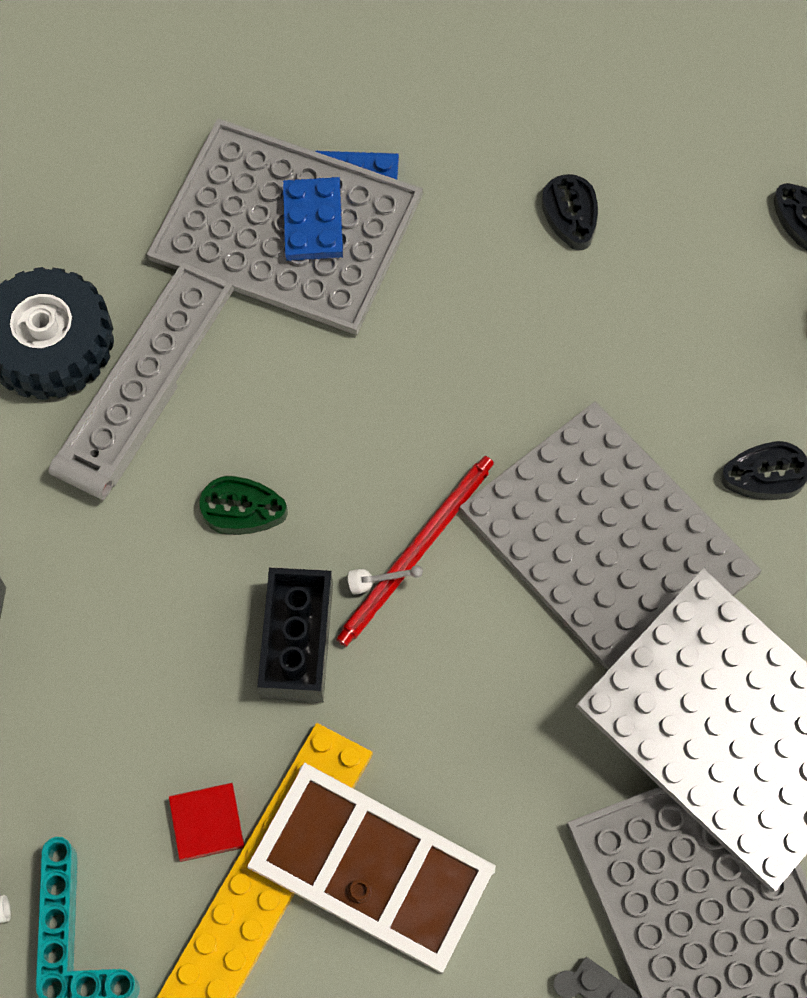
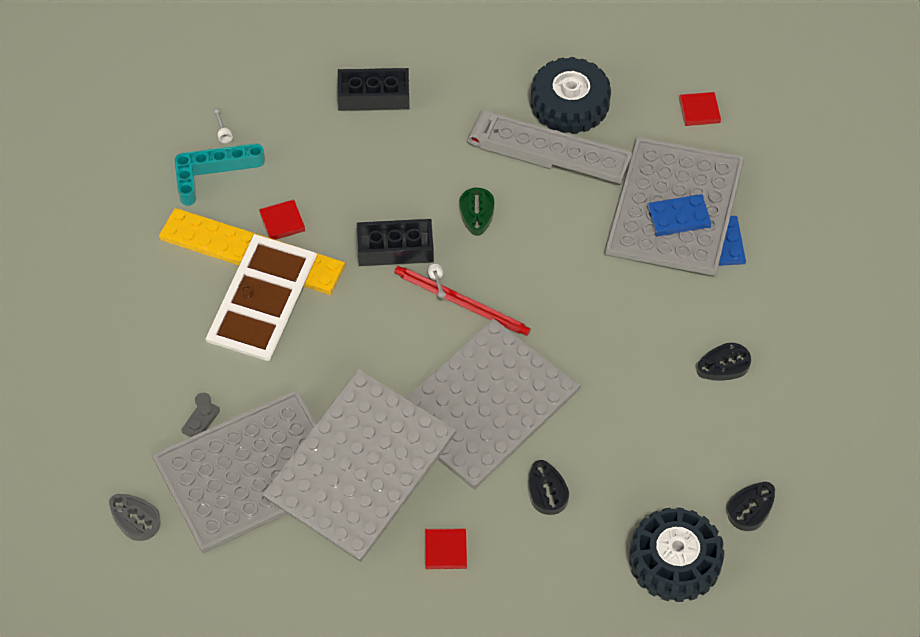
camera: 80 degrees right, 10 degrees down
none -> red tile [679,92,721,126]

